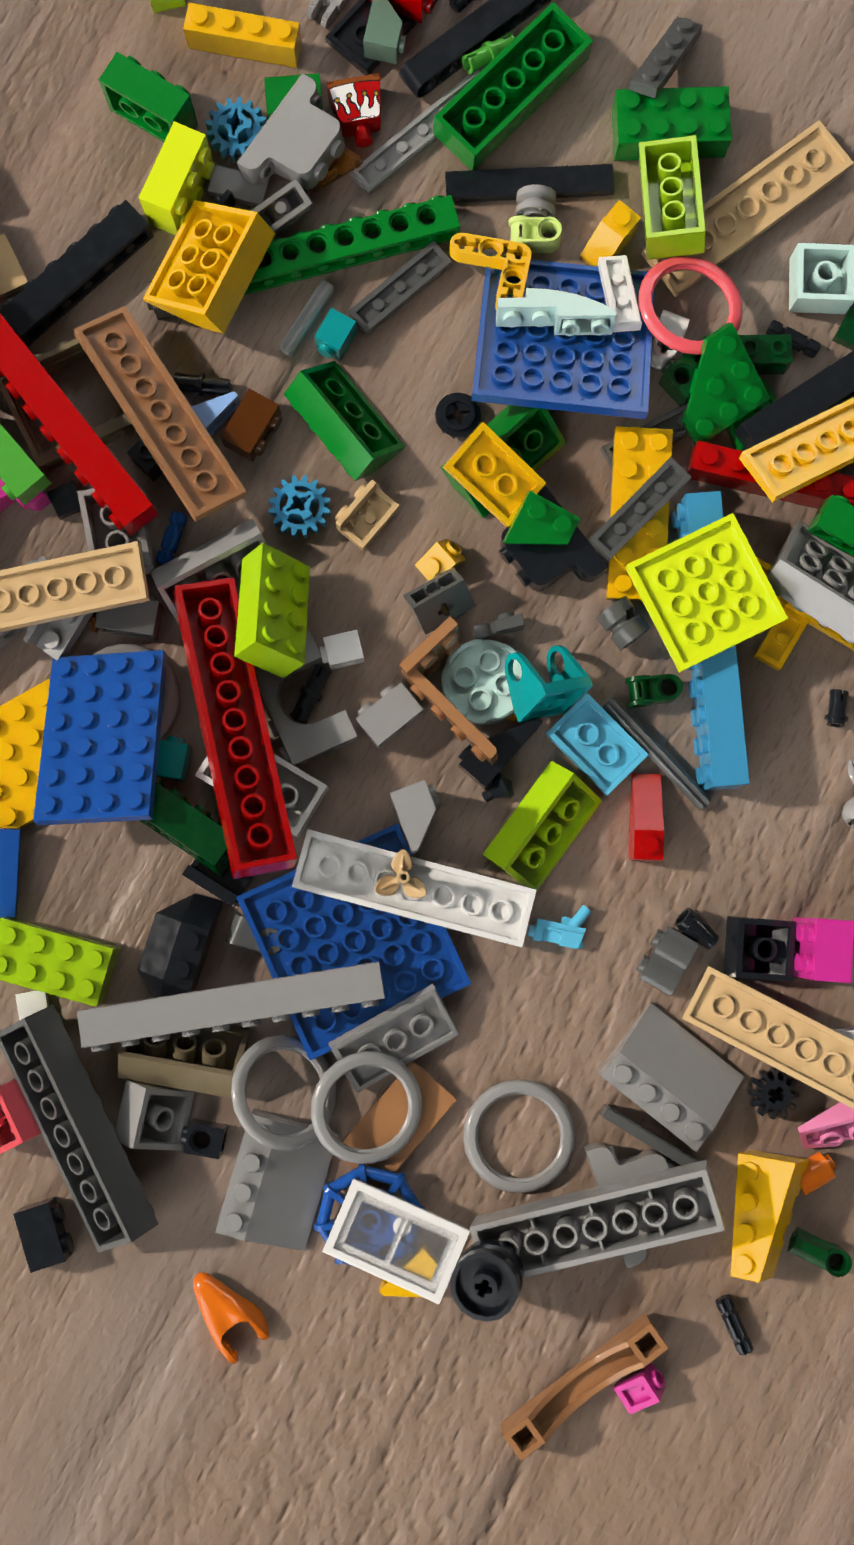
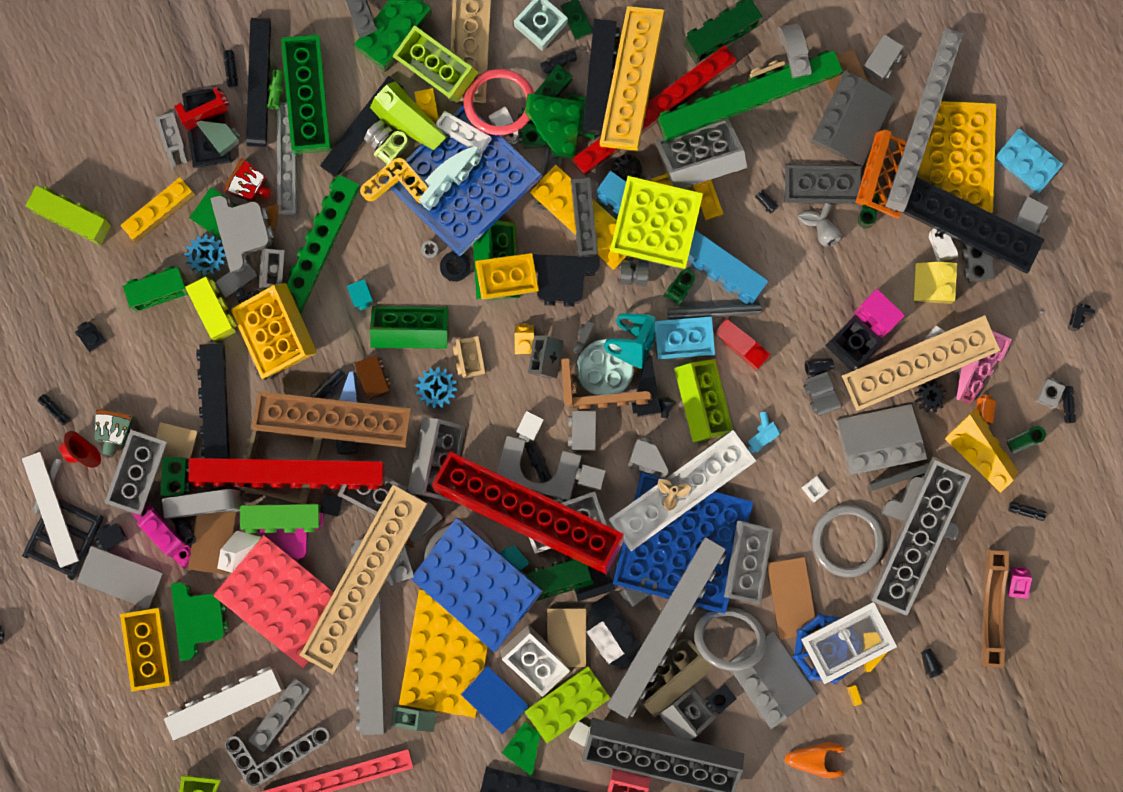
camera: 50 degrees left, 0 degrees up
blue axle [156,511,187,565] -> none
lime brick [234,543,310,678] -> none
light grey axle [279,280,334,356] -> none
light grey wedge [311,1051,423,1164] -> none
dark grey plate [348,241,452,337] -> none
black wheel [450,1239,524,1322] -> none
green wing [503,491,581,545] -> none
none -> black bracket [75,321,106,353]
none -> lime wedge [370,81,447,150]
none -> light grey bush [421,241,439,258]
none -> white slope [500,625,570,697]
none -> tan tile [547,609,586,667]
none -> light grey brick [575,465,605,491]
none -> black gear [612,154,642,181]
none -> white tile [802,476,829,503]
none -> yellow tile [847,685,863,706]
none -> black cone [921,648,944,679]

